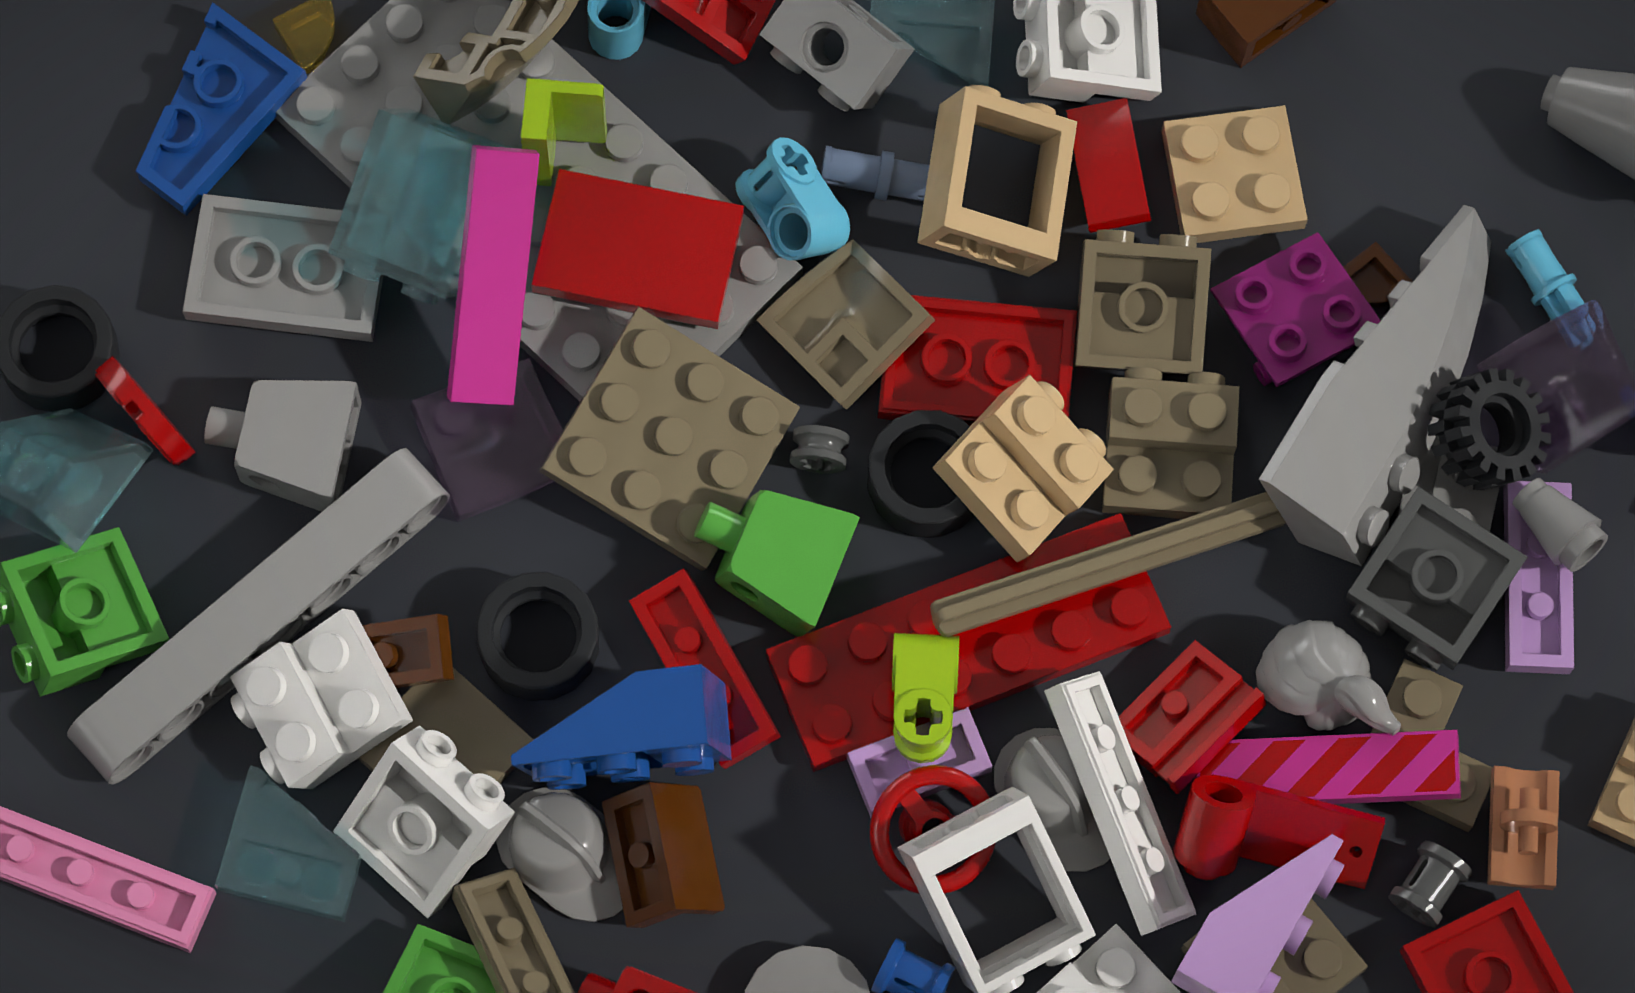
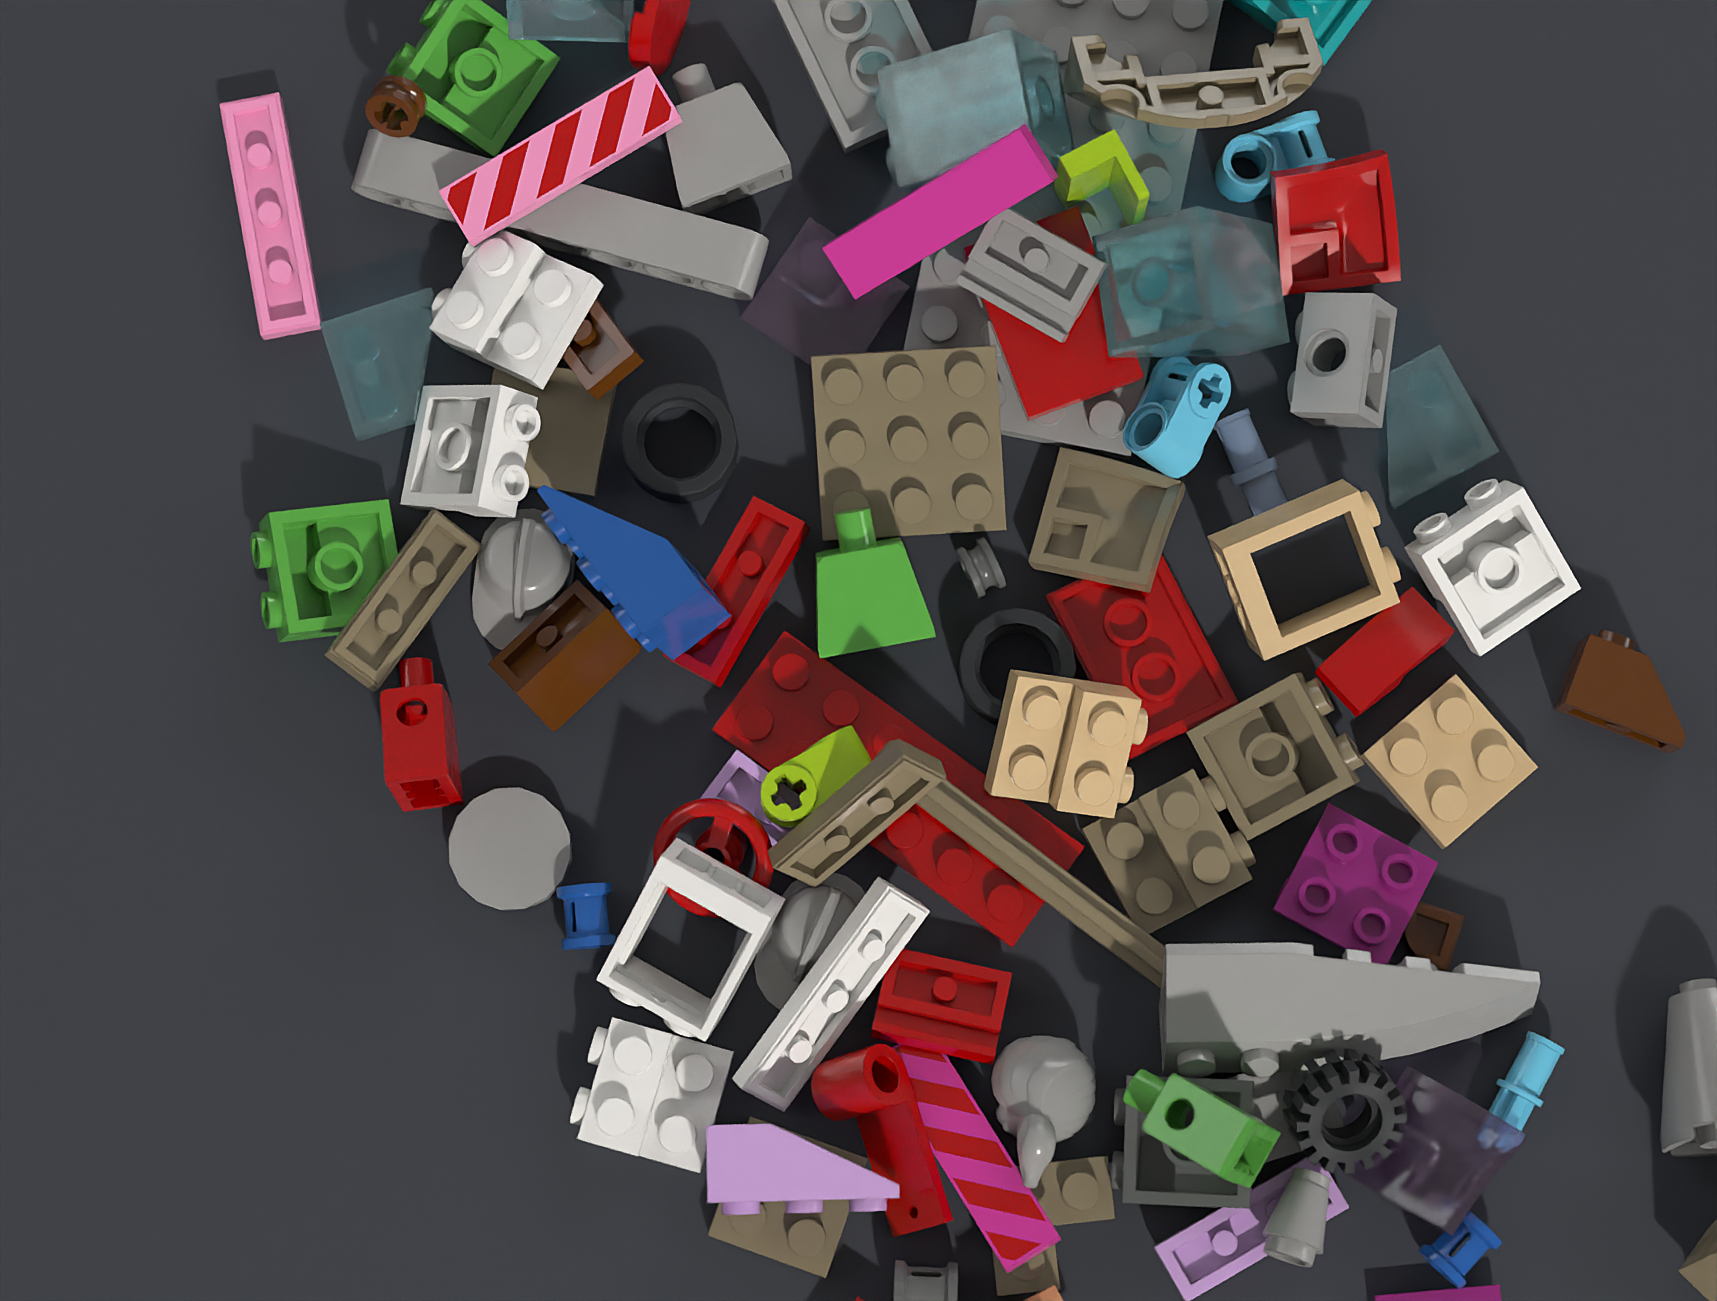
camera: 65 degrees right, 10 degrees up
none -> reddish brown bush [365,75,427,138]
none -> tile [439,66,682,247]
none -> dark tan tile [767,739,946,887]
none -> light grey plate [955,208,1108,343]
none -> clear light blue slope [1092,206,1290,358]
none -> bright green torso [1123,1069,1281,1188]

